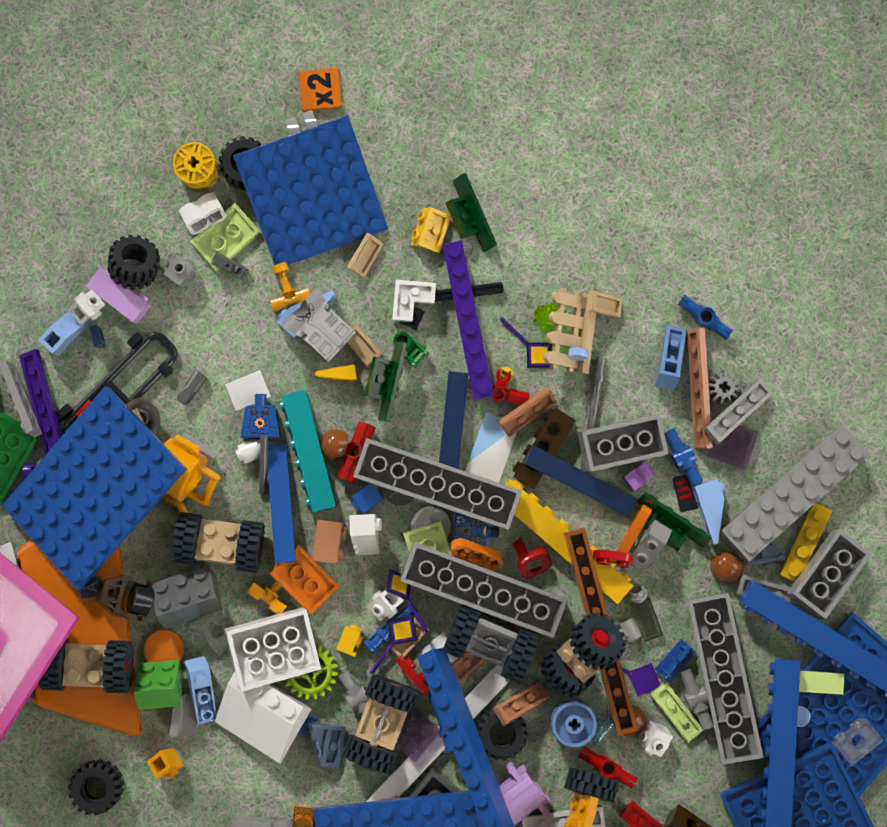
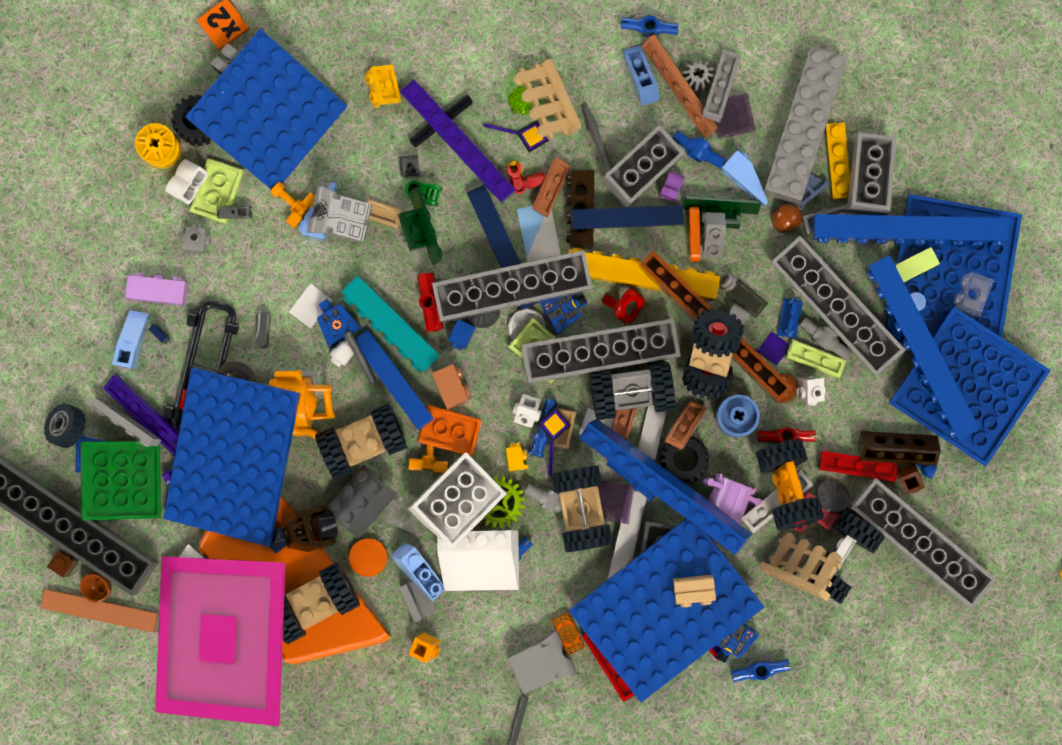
camera: 35 degrees left, 0 degrees up
white brick [68,290,105,325] -> none
black tyre [68,760,125,815] -> none
black tyre [107,235,160,290] -> none
bright green brick [133,660,184,710] -> none
sand blue wing [308,723,346,767] -> none
yellow slope [315,365,358,382] -> none
dark orange hair [321,429,348,460] -> none
tan tile [347,233,384,278] -> none
white wedge [349,514,382,555] -> none
piece [386,569,428,632] -> none
white panel [392,280,436,323] -> none
red plate [396,654,430,694] -> none
dark green bracket [445,173,497,252] -> none
orange beam [450,538,503,569] -> none
light blue tile [568,347,589,361] -> none
tan tile [587,290,622,318] -> none
clear light blue pin [592,718,614,745] -> none
red plate [593,549,633,568] -> none
black sticker [672,475,698,512] -> none

